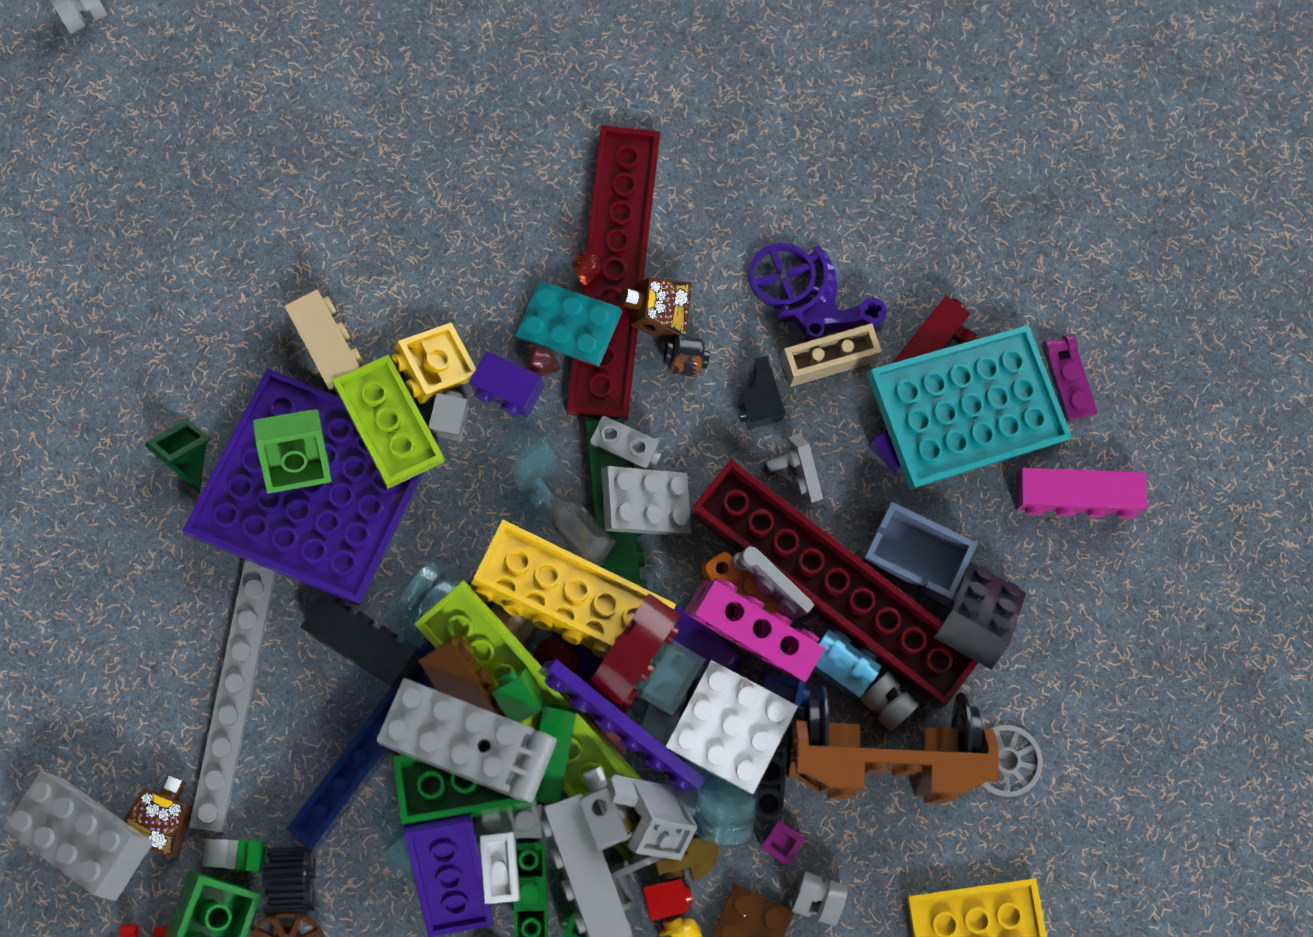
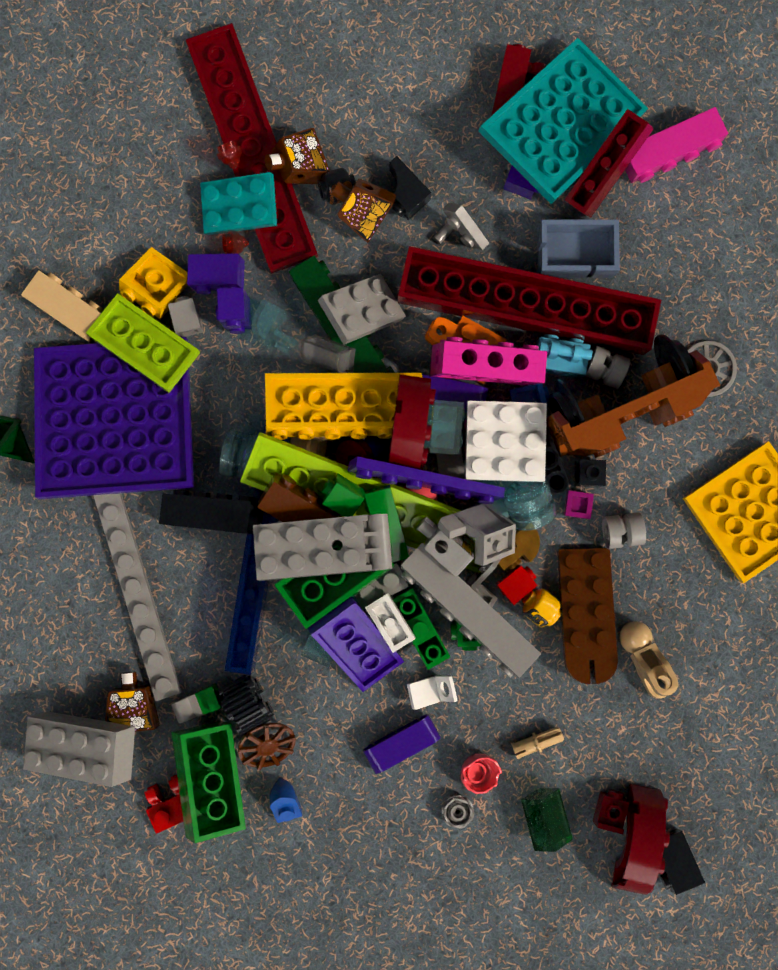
camera: 20 degrees left, 10 degrees up
bright green brick [253,409,332,494] -> none
light grey bracket [590,416,662,470] -> none
light grey plate [731,547,815,619] -> none
dark purple piece [749,243,887,342] -> none
tan brick [781,324,882,387] -> none
black brick [934,562,1026,670] -> none
magenta plate [1042,333,1098,422] -> none
none -> dark purple brick [216,287,251,334]
none -> reddish brown torso [331,179,396,243]
none -> dark red brick [565,109,653,218]
none -> black brick [574,459,606,487]

